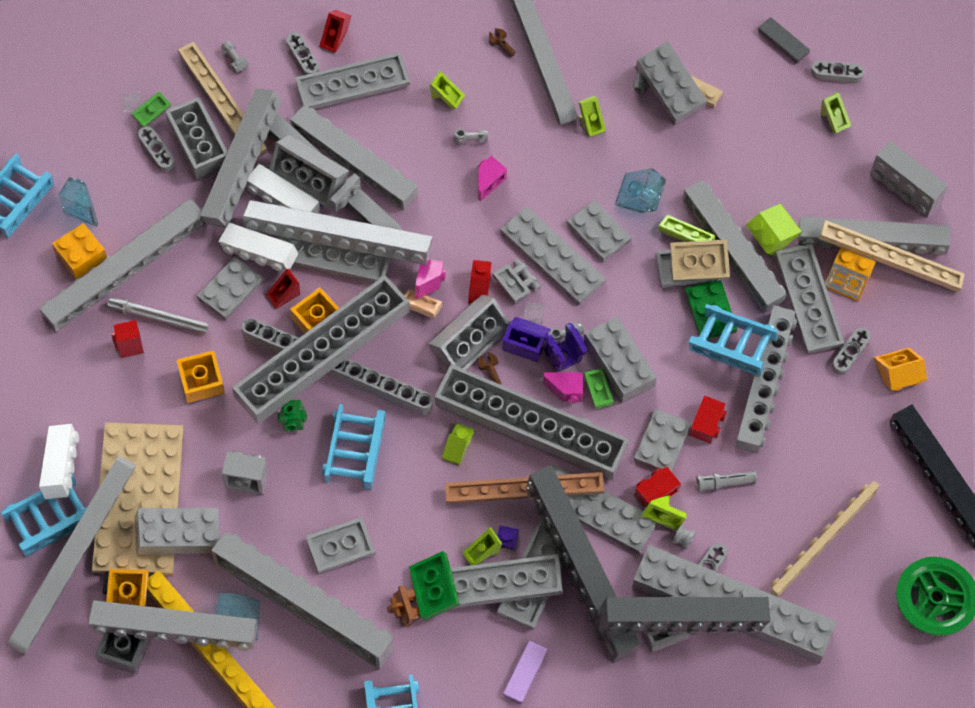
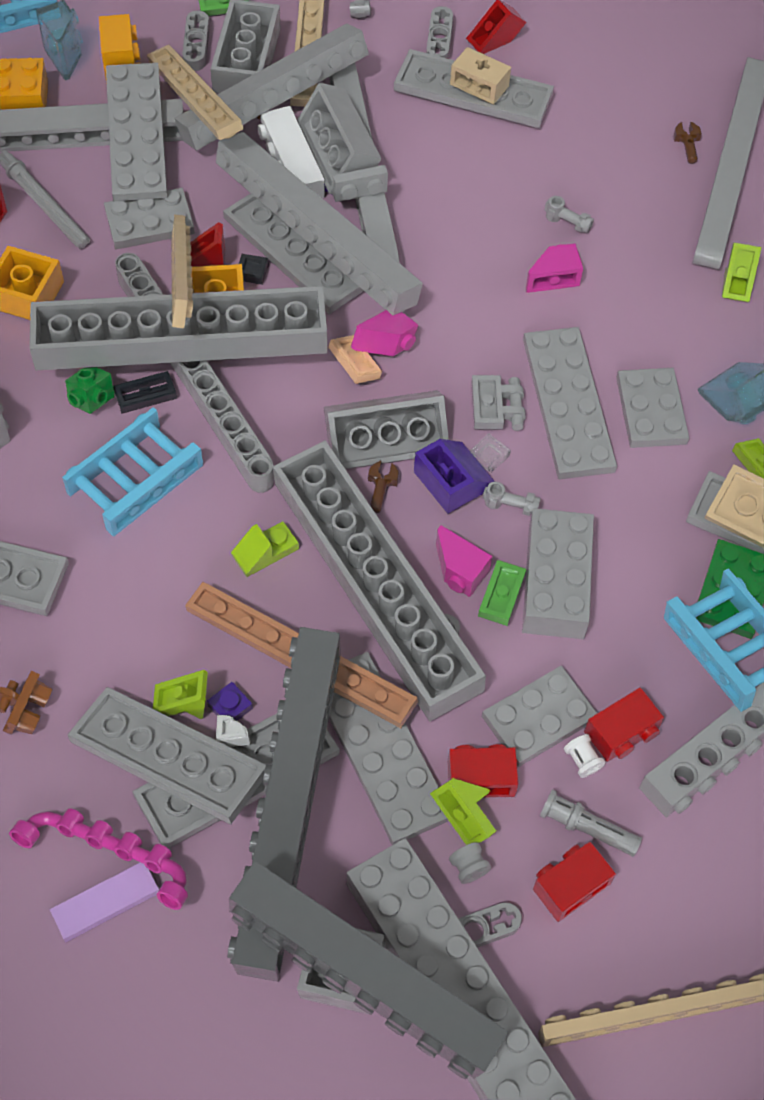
camera: 35 degrees right, 5 degrees down
white brick [219,223,298,271] -> none
light grey brick [290,104,418,210] -> none
green plate [409,551,460,621] -> none
lime slope [429,71,465,110] -> none
red slope [468,260,492,304] -> none
dark purple piece [544,323,587,372] -> none
none -> dark pink bar [9,808,188,910]
none -> light orange brick [98,14,141,84]
none -> light grey plate [106,63,168,201]
none -> black tile [113,371,177,414]
none -> tan plate [147,45,244,141]
none -> tan plate [171,214,193,328]
none -> white tile [216,715,251,747]
none -> black tile [239,253,269,285]
none -> tan brick [450,47,511,105]
none -> red brick [533,842,616,922]
none -> white bush [564,734,606,778]

